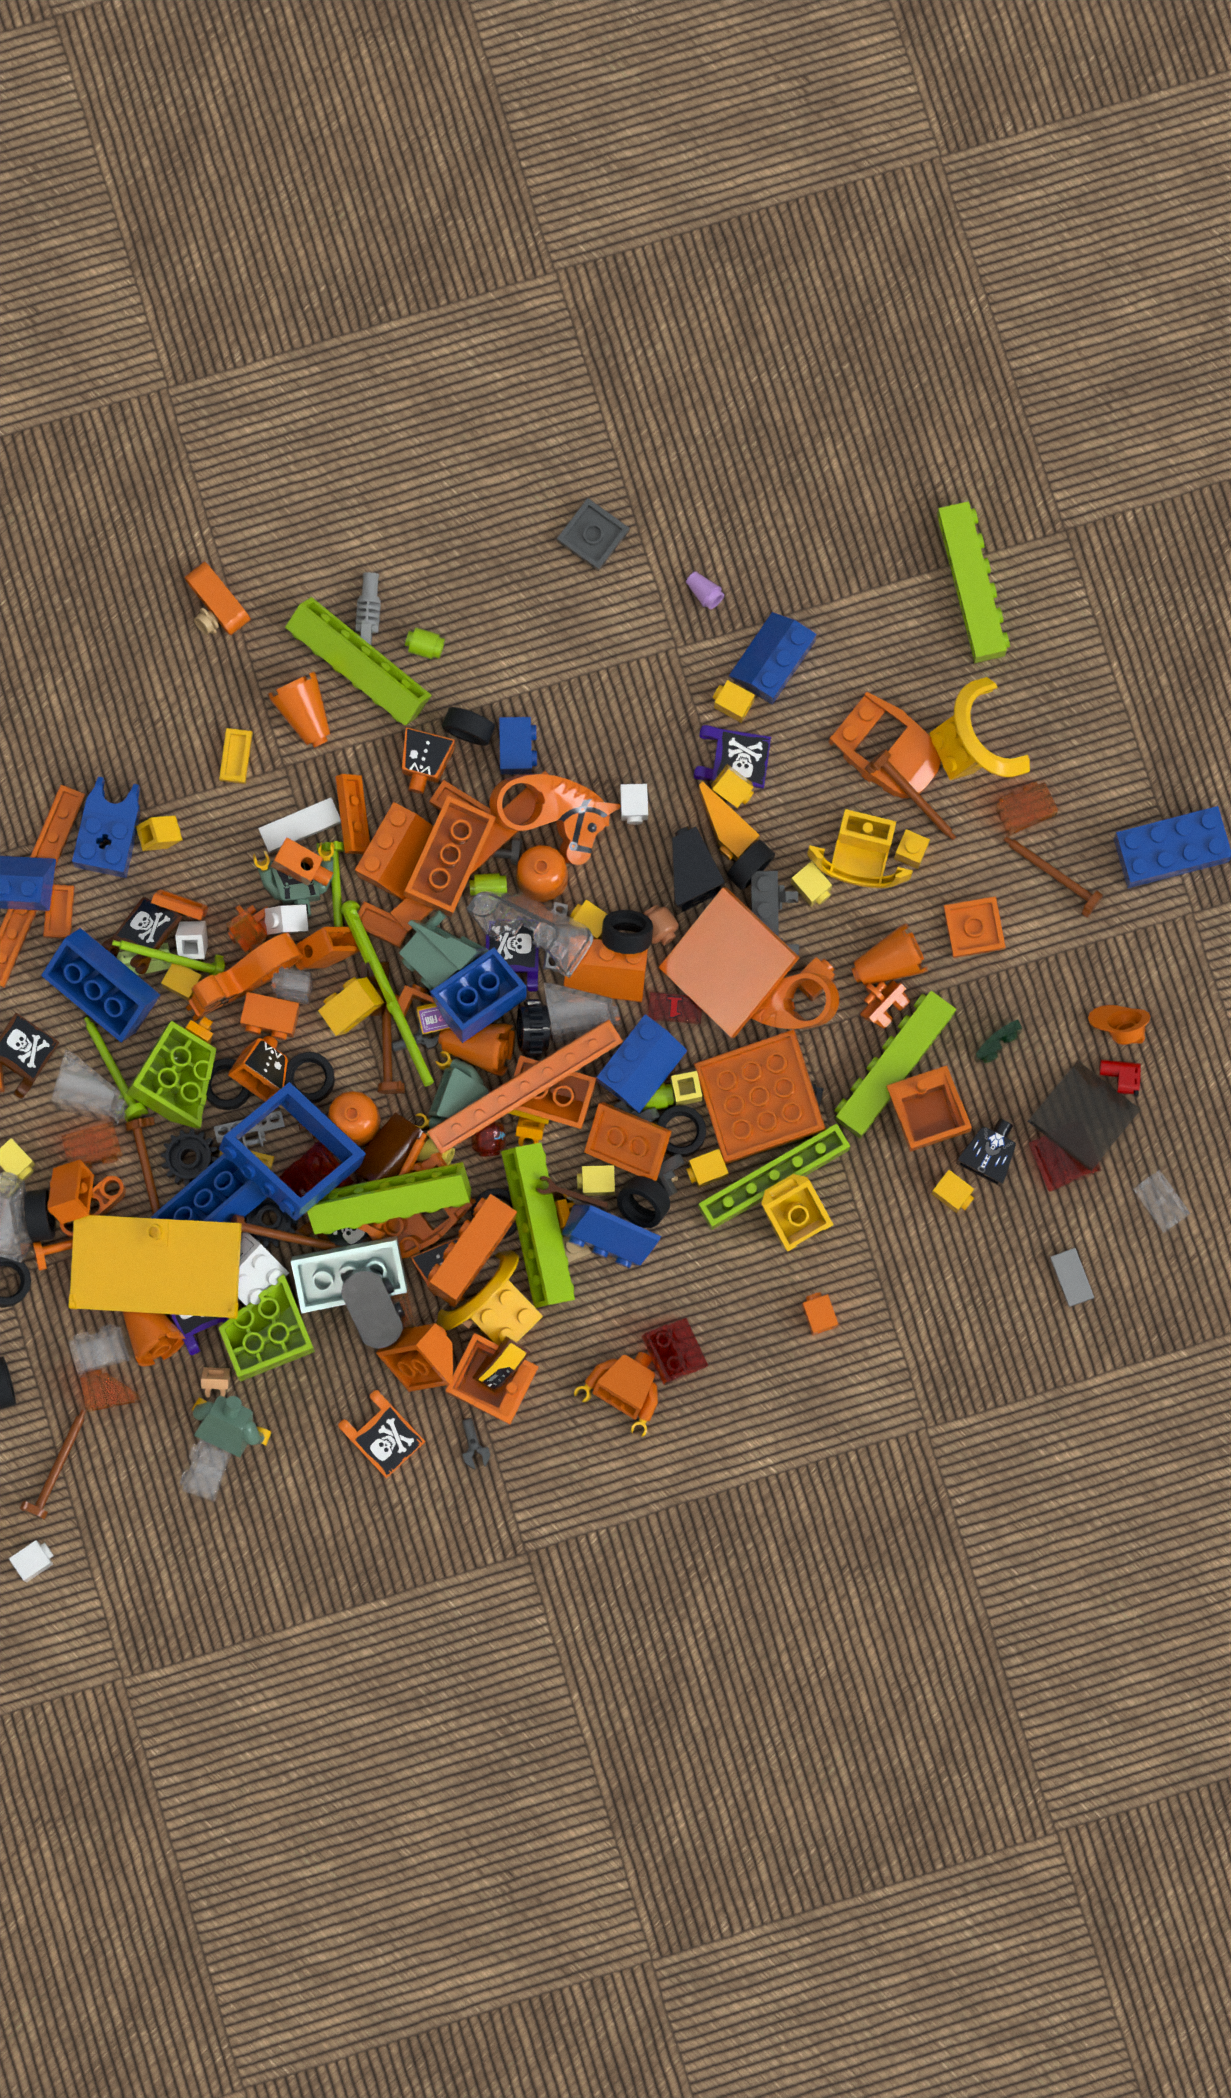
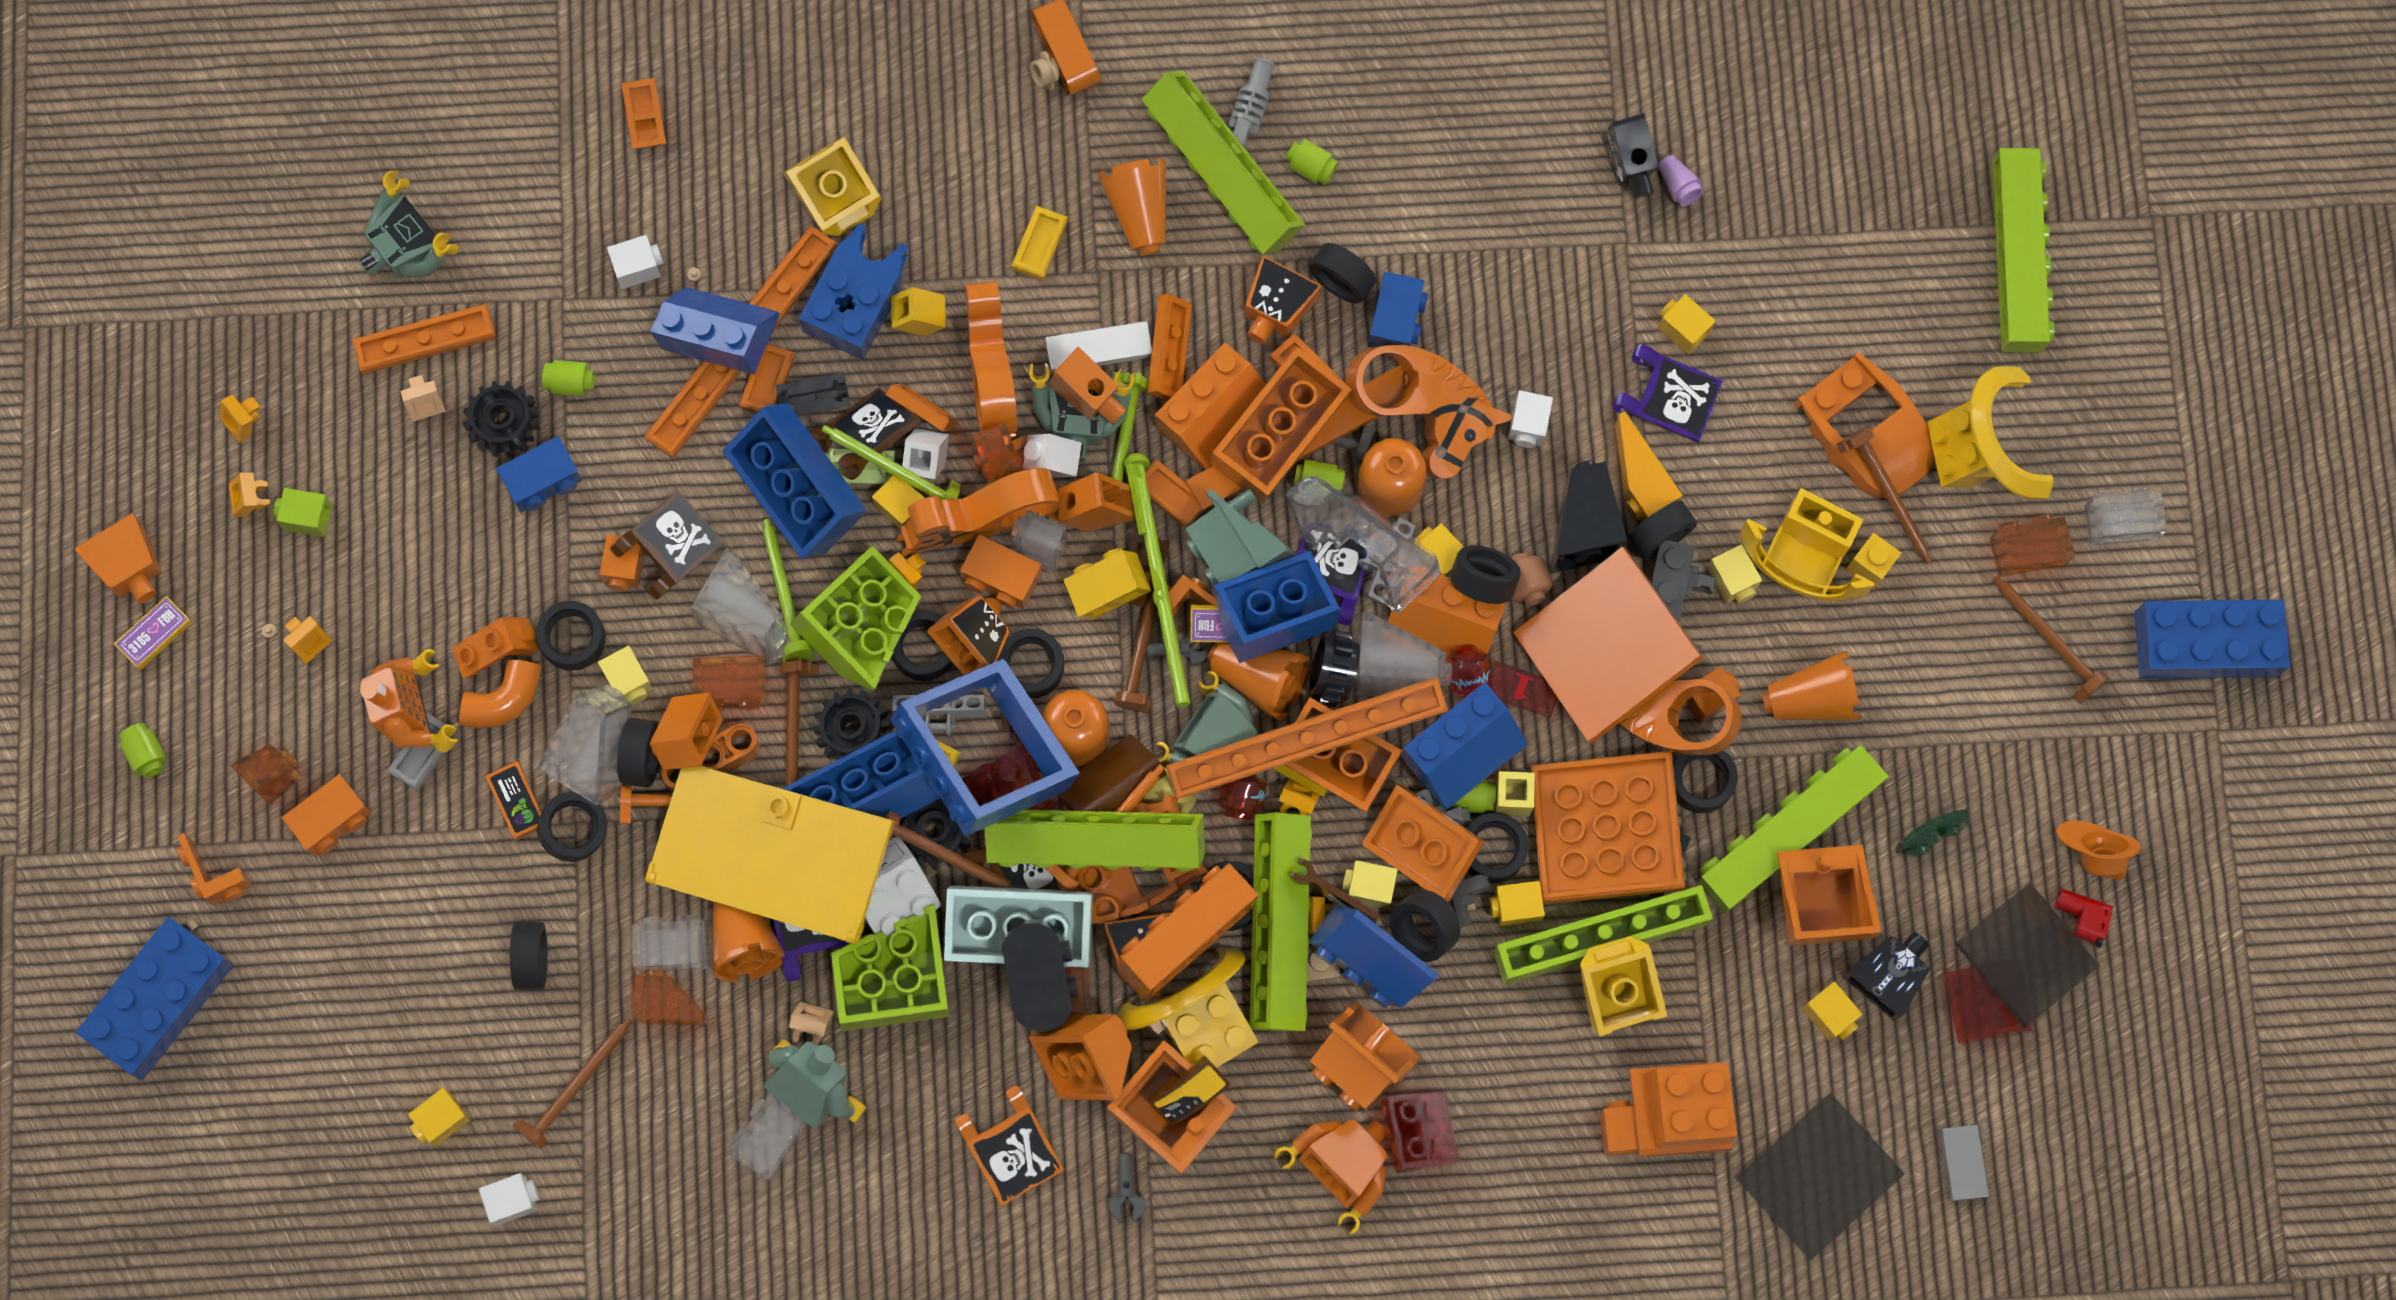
camera: 10 degrees right, 5 degrees down
dark grey plate [557,498,630,571] -> none
yellow brick [711,764,754,808] -> none
blue slope [729,612,817,705] -> none
orange hips [860,980,910,1029] -> none
orange plate [943,896,1006,958] -> none
clear hinge [1133,1170,1191,1233] -> none
none -> black hinge [776,372,851,416]
none -> yellow slope [783,137,881,236]
none -> orange animal [966,281,1017,436]
none -> orange piece [1309,1001,1422,1111]
none -> clear red head [1444,644,1492,698]
none -> black torso [1601,113,1658,199]
none -> orange piece [1629,1062,1737,1156]
none -> black tyre [1673,750,1738,814]
none -> clear smoke piece [1736,1092,1905,1261]
none -> clear brick [2084,487,2167,545]

